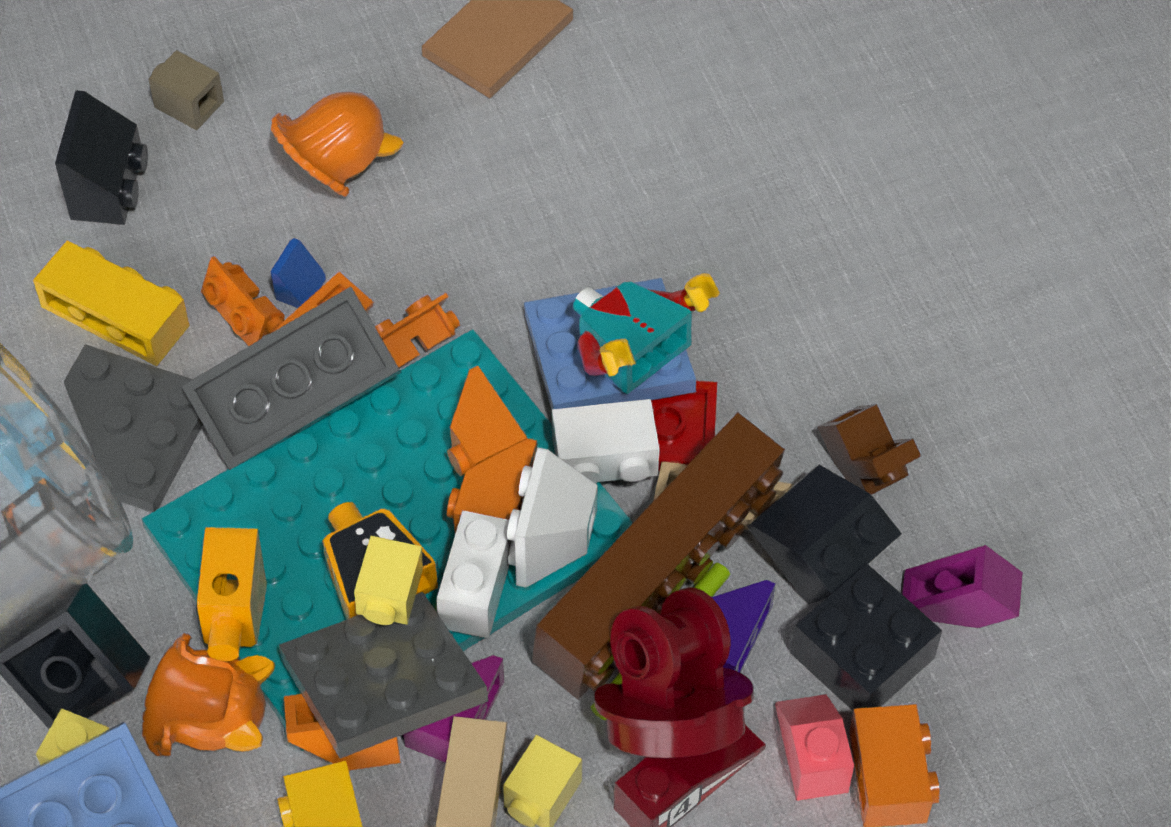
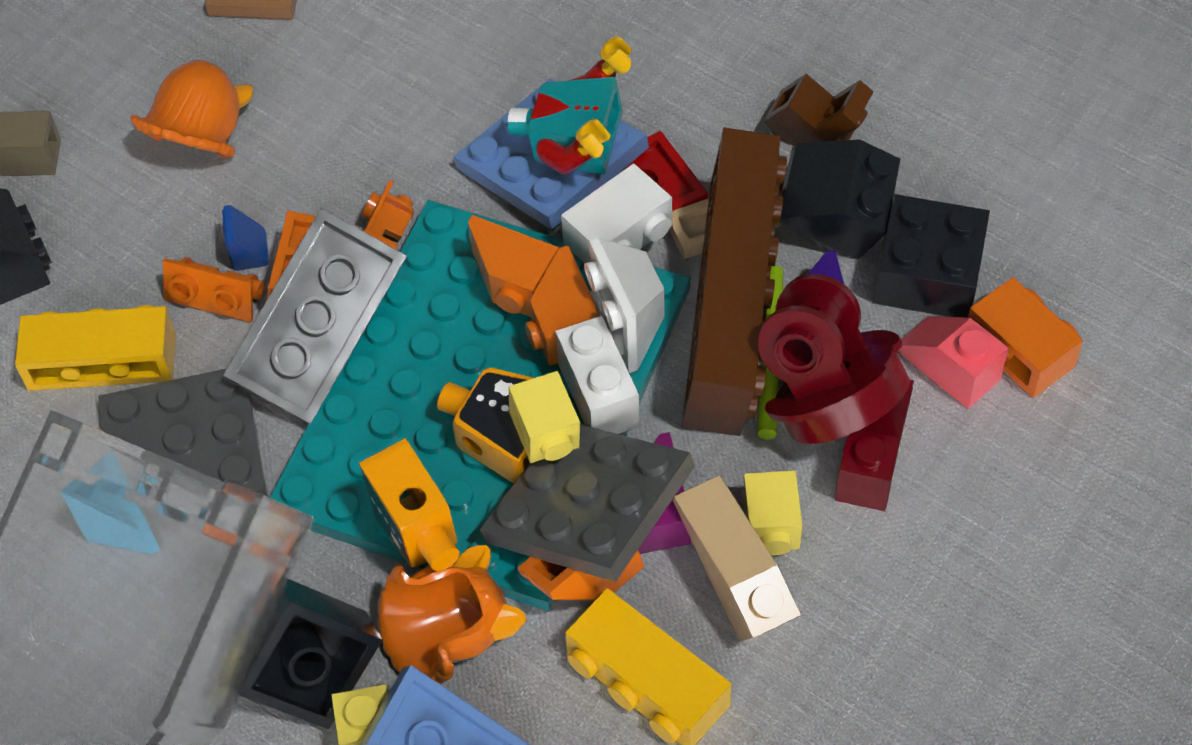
camera: 30 degrees left, 0 degrees up
magenta slope [902,545,1023,628] -> none

